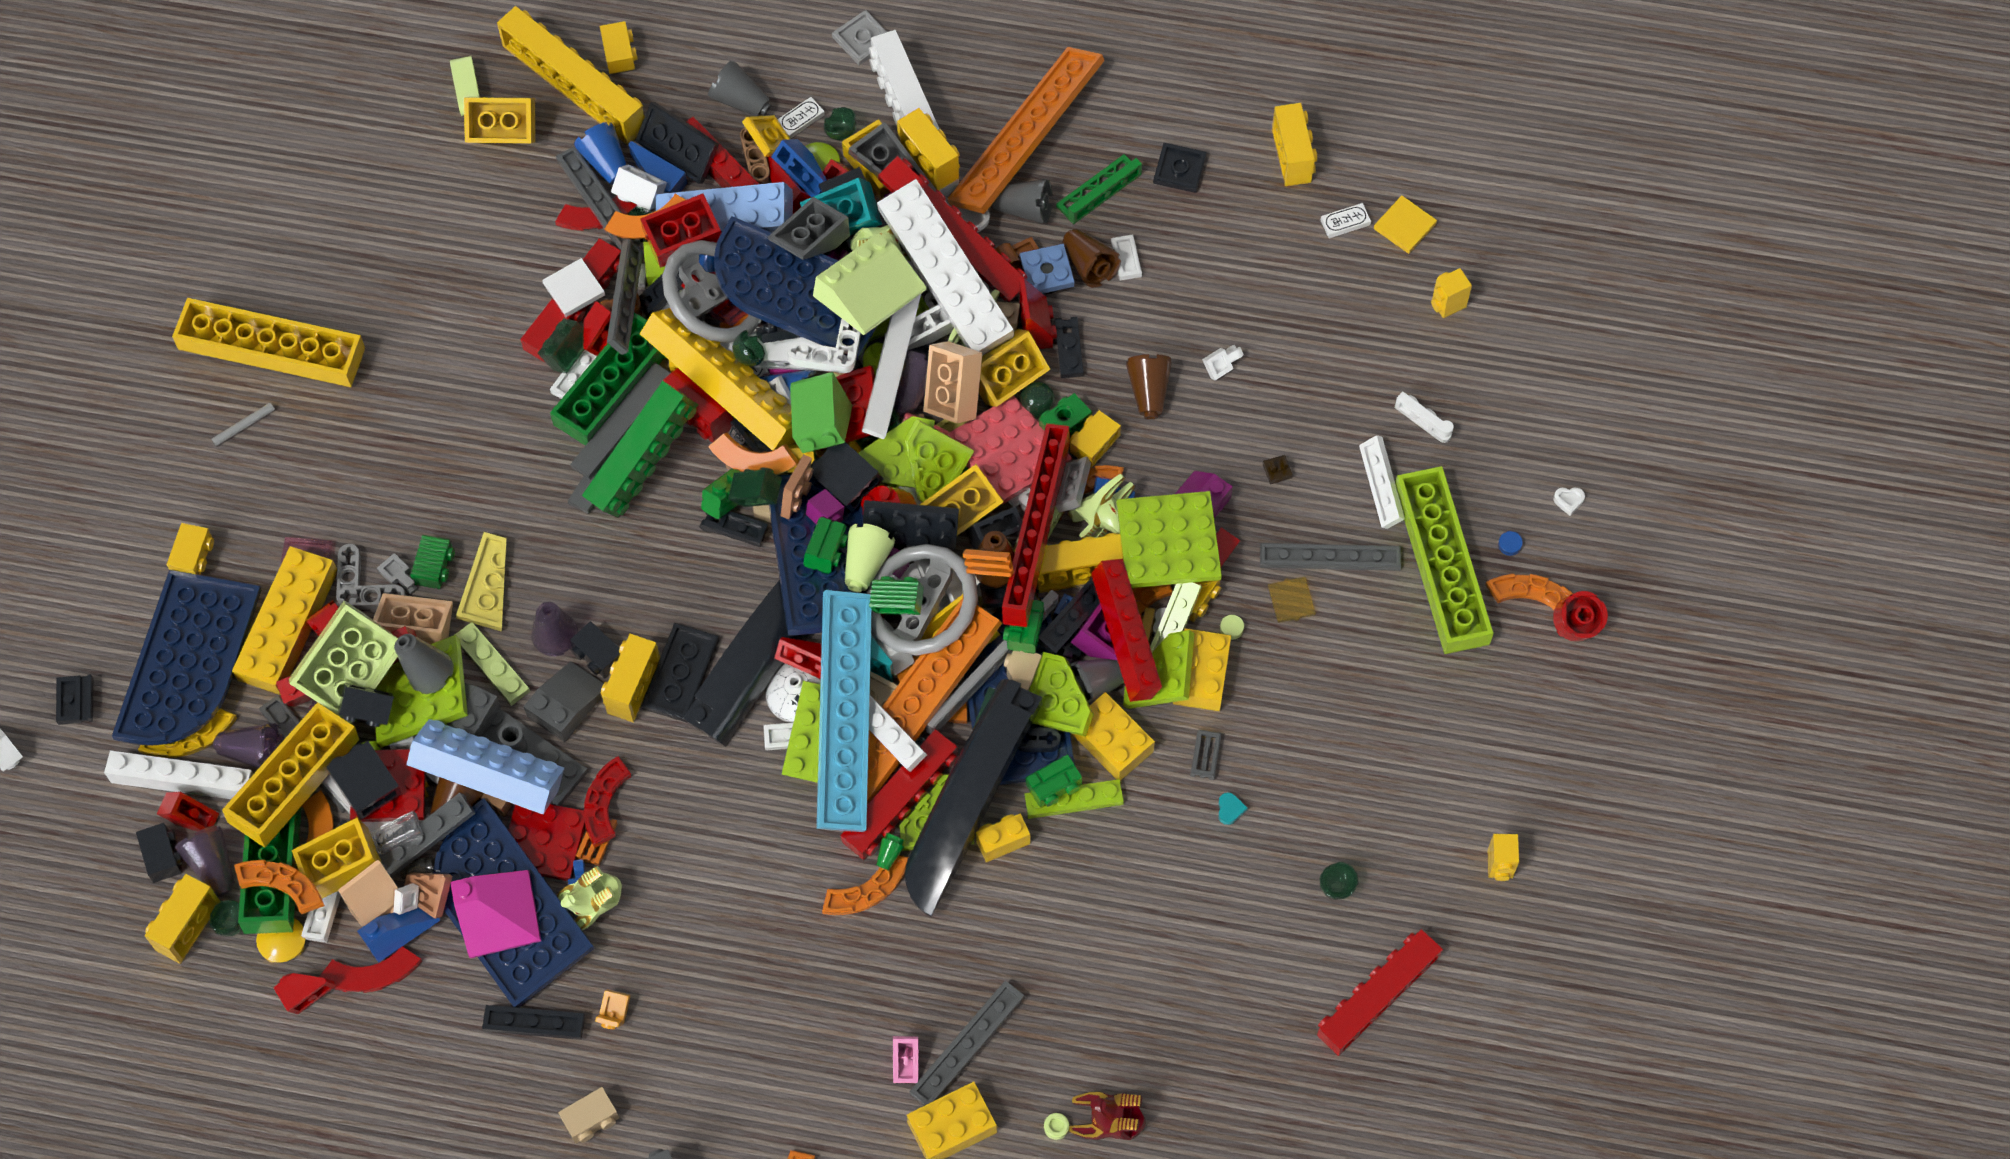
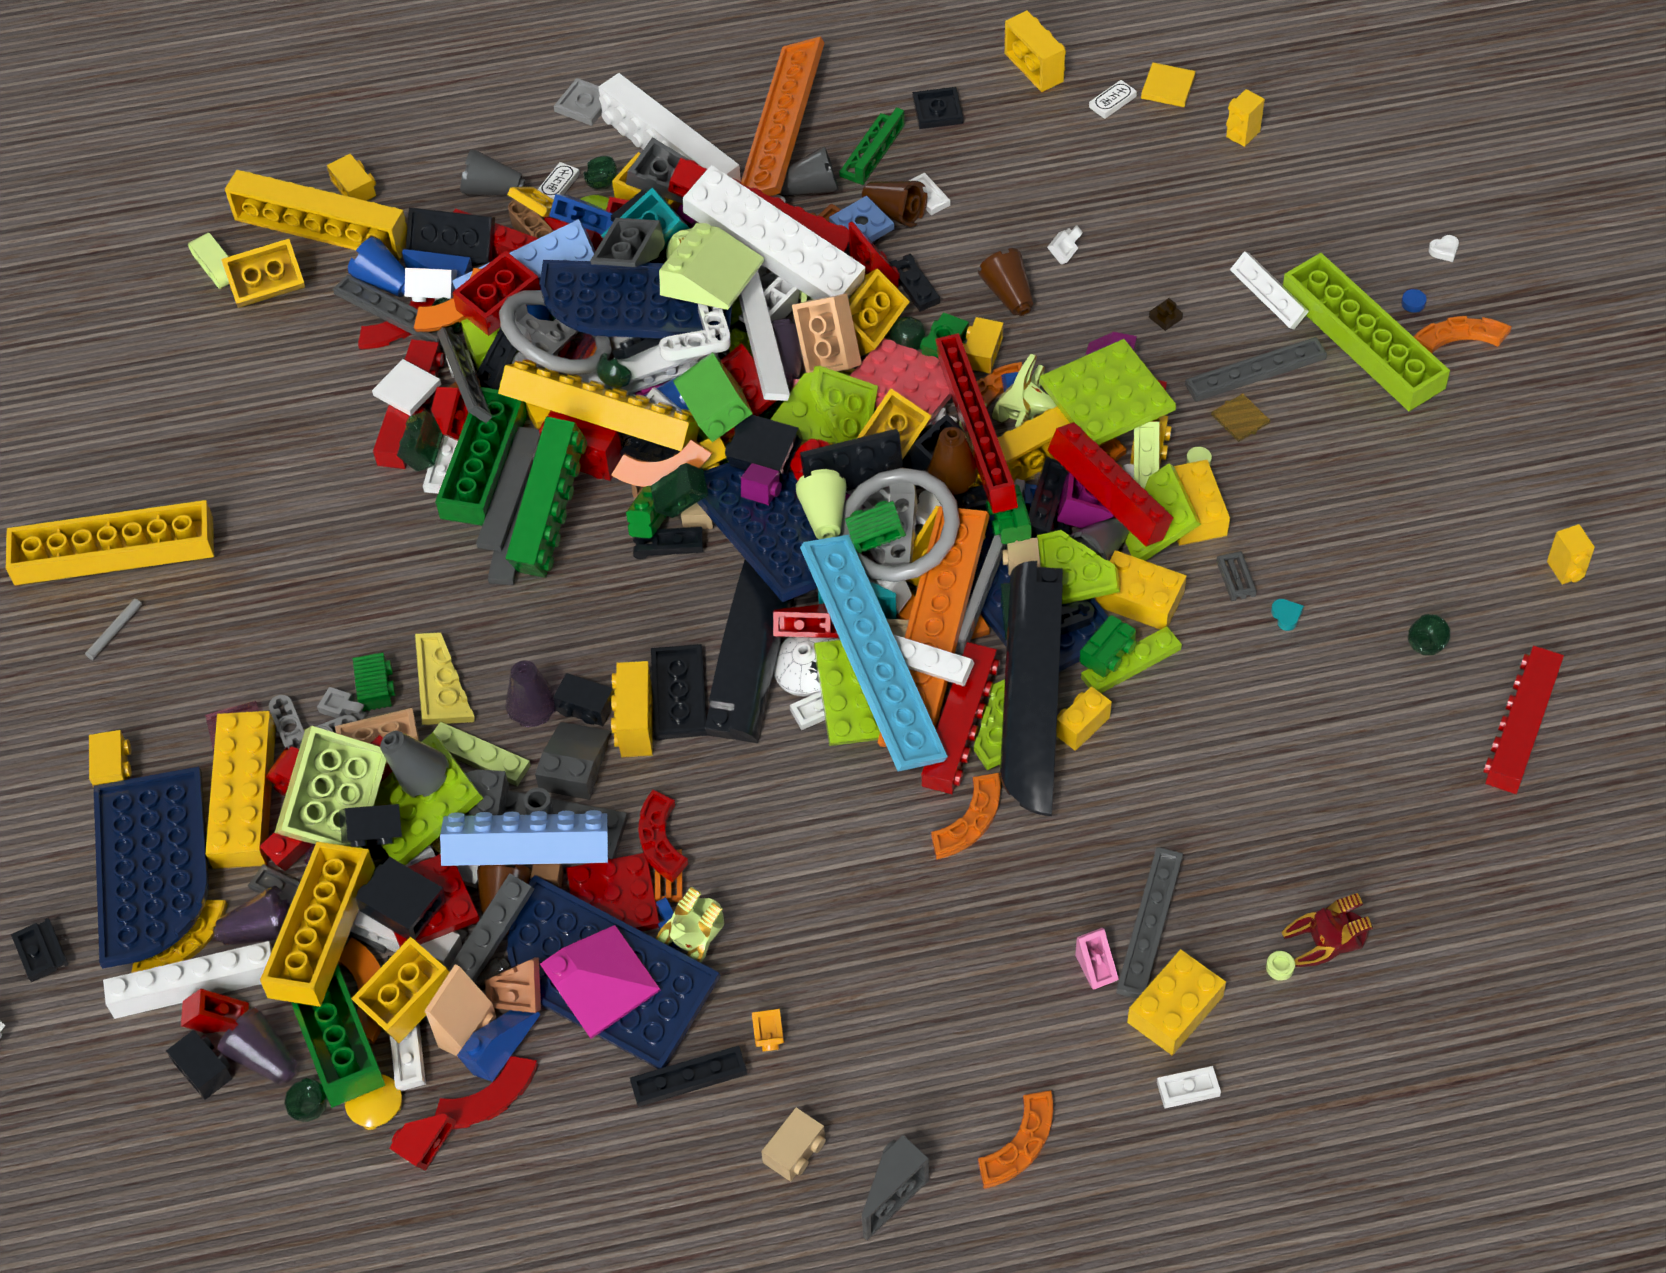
camera: 20 degrees left, 10 degrees down
yellow brick [144,874,221,964] -> none
orange tile [234,860,325,914] -> none
clear tile [371,811,423,855] -> none
white tile [393,883,419,915] -> none
nougat plate [781,454,814,519] -> none
green brick [803,517,848,574] -> none
green cone [876,833,905,871] -> none
yellow brick [897,108,960,191] -> none
orange tile [963,549,1014,577] -> none
light grey plate [1055,457,1091,512] -> none
white plate [1395,391,1454,443] -> none
red brick [1553,591,1608,642] -> none

